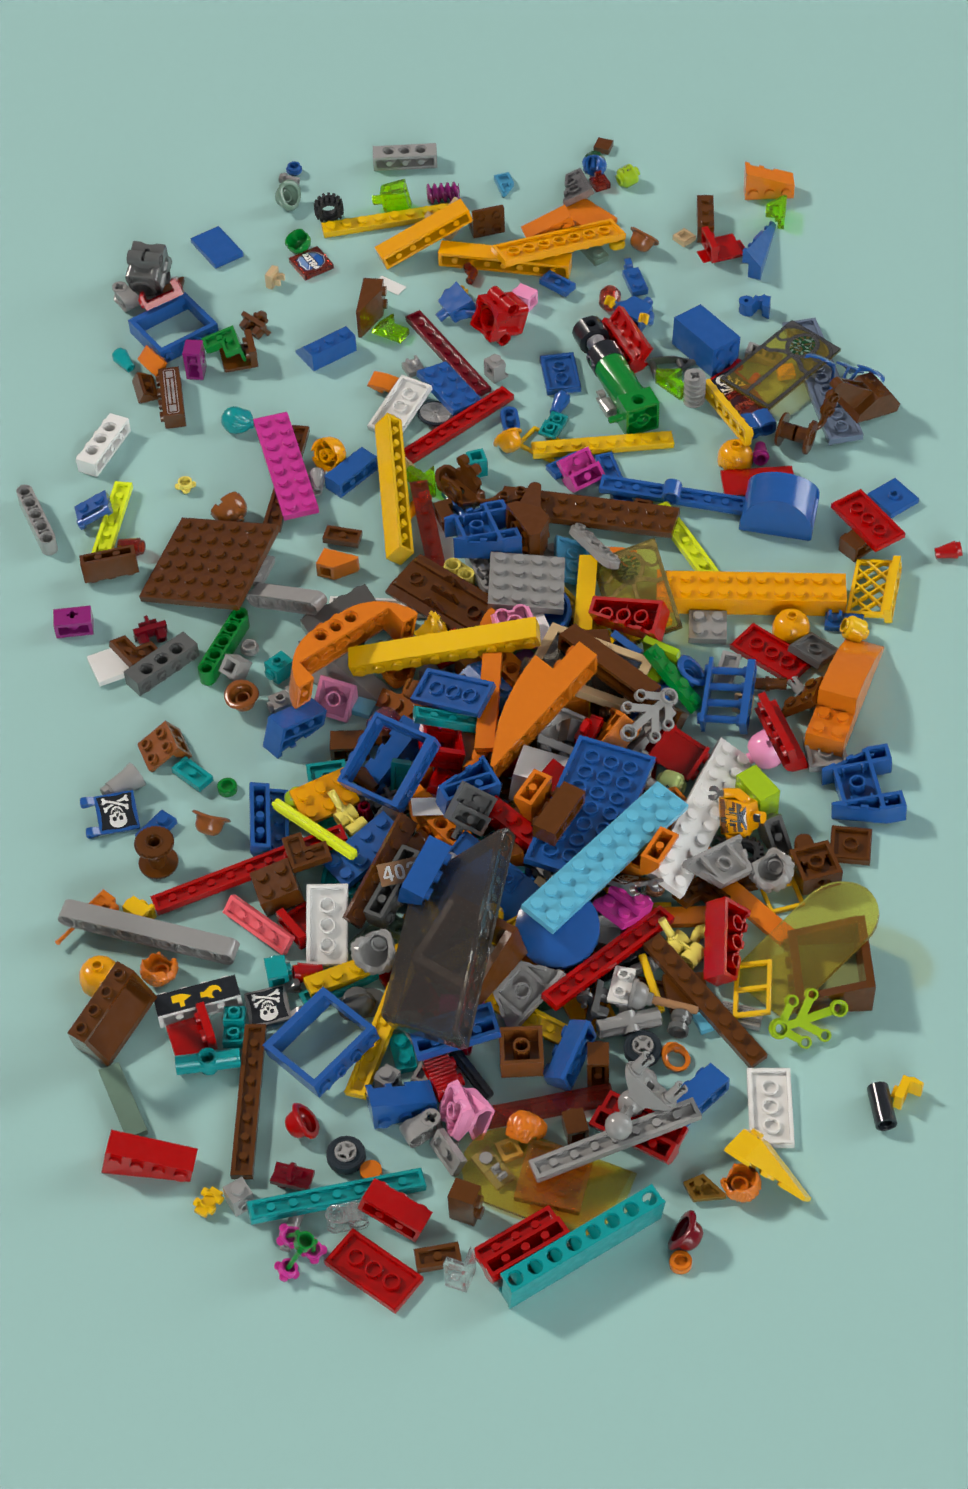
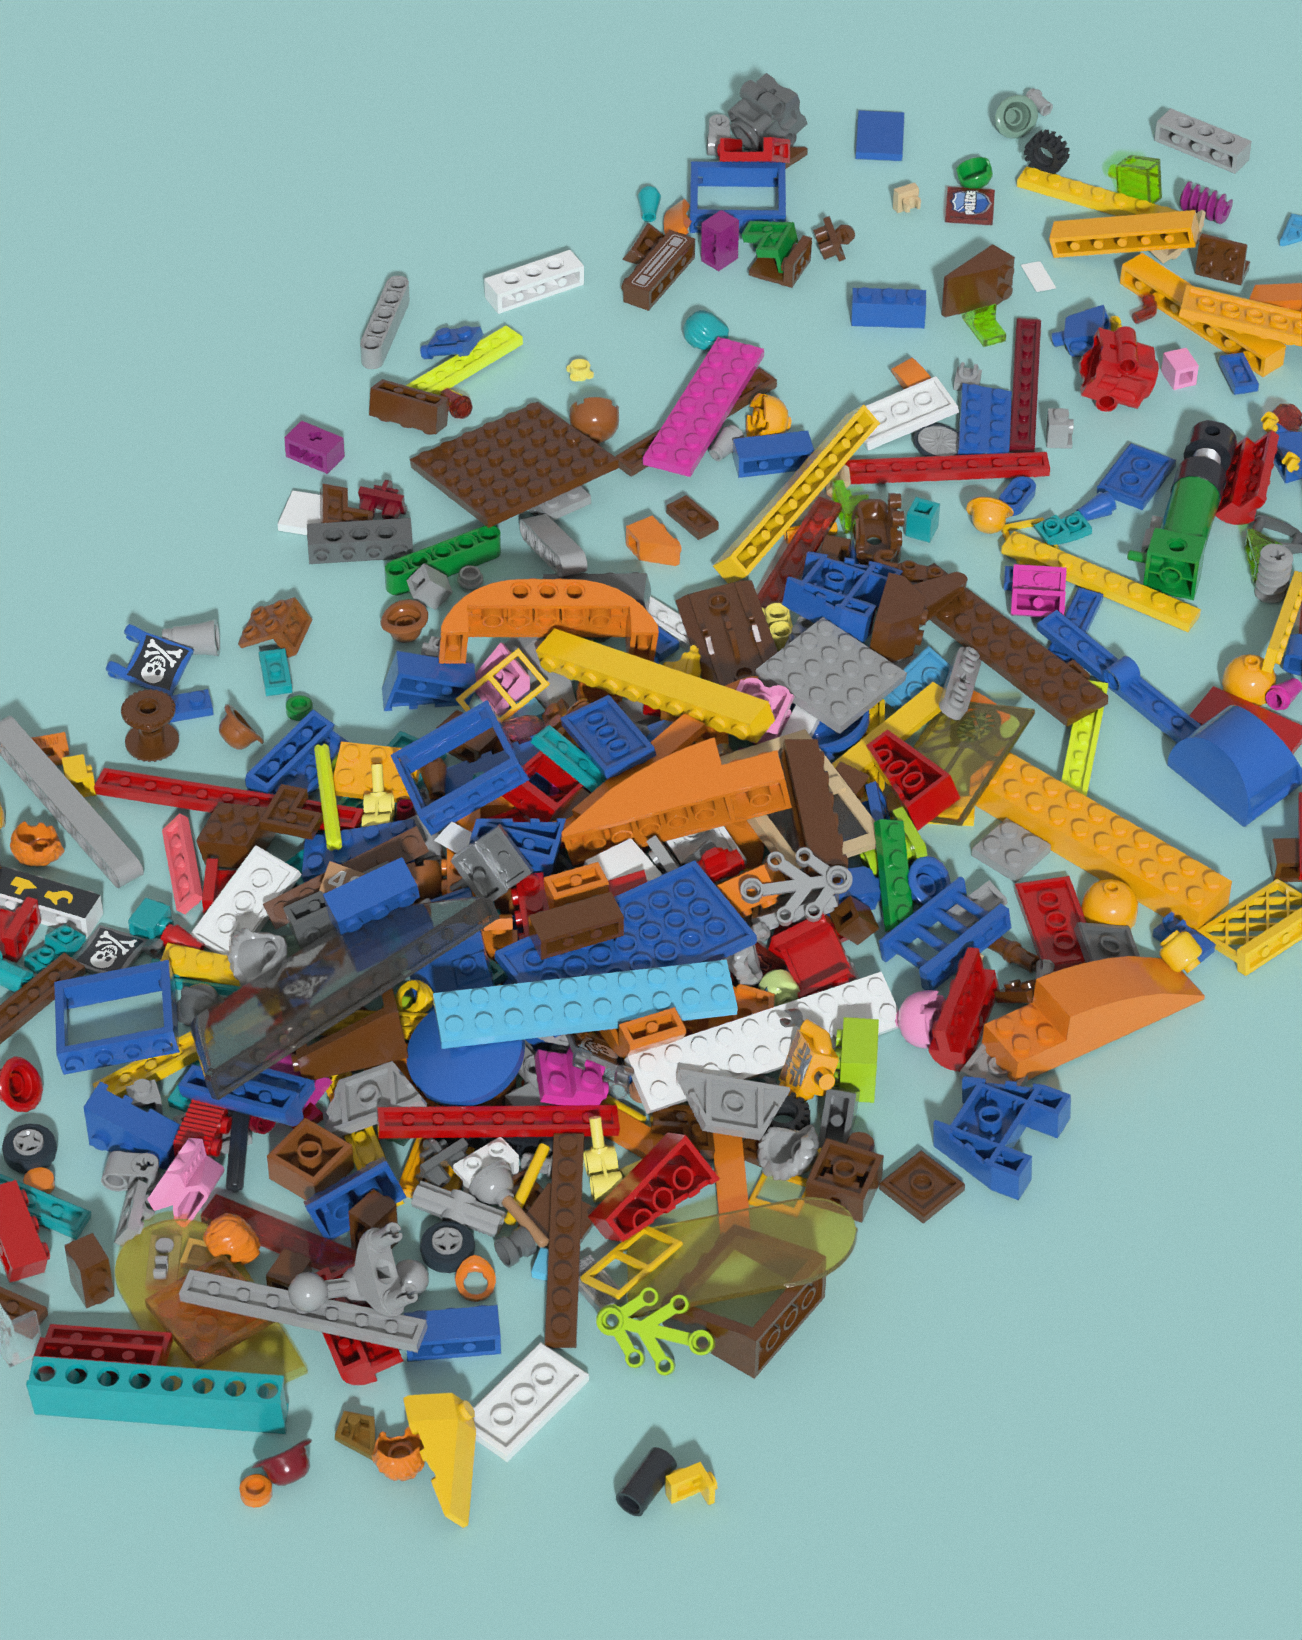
camera: 35 degrees right, 5 degrees down
blue plate [286,161,302,176] -> none
none -> yellow window [456,648,550,729]

